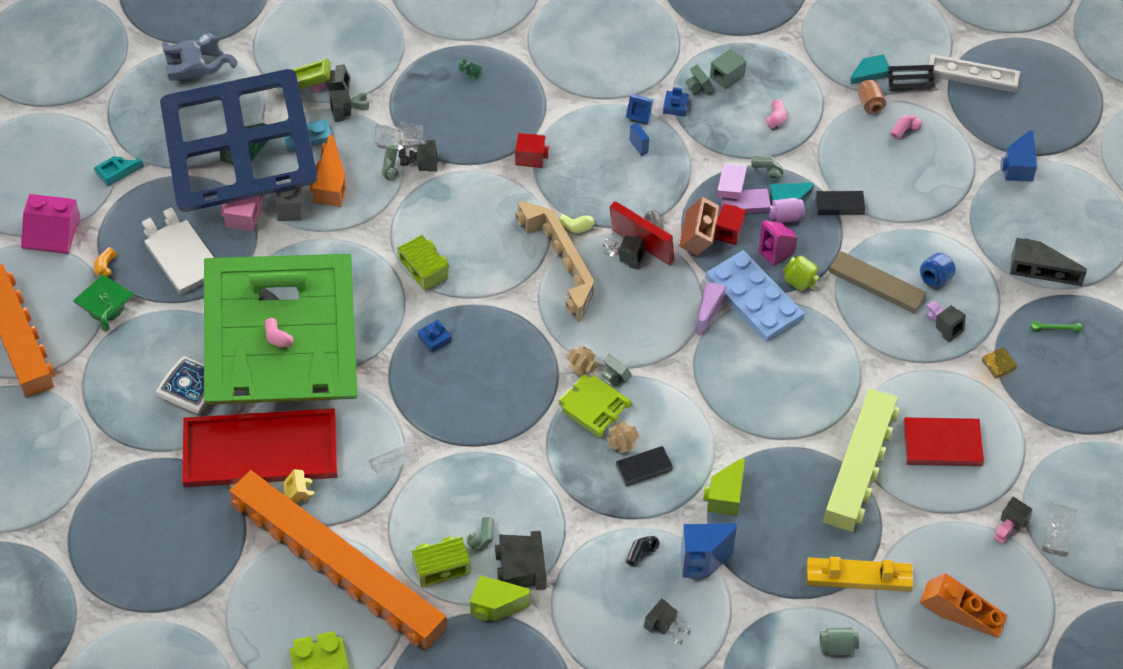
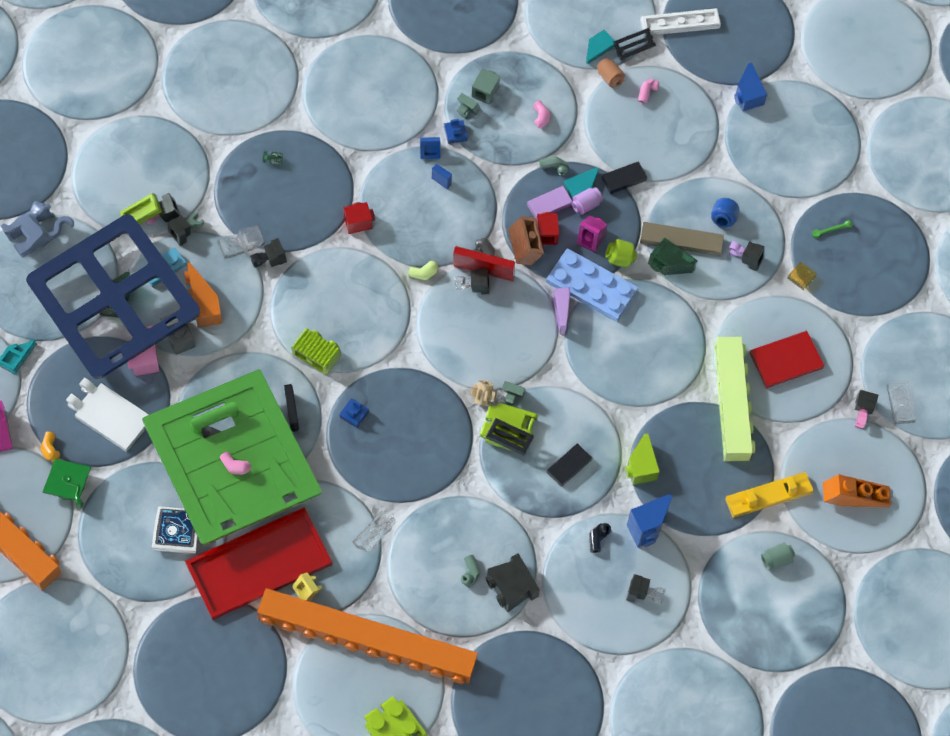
camera: 25 degrees left, 10 degrees up
sand green arm [382,145,399,180] -> none
lime brick [411,536,471,587] -> none
lime slope [470,575,530,622] -> none
tan slope [515,201,594,322] -> none
tan gear [606,422,640,453] -> none
lavender tile [717,164,747,199] -> none
pearl dark grey slope [1010,238,1087,286] -> none
none -> black tile [284,384,299,432]
none -> black tile [486,418,534,456]
none -> clear green slope [648,238,698,275]

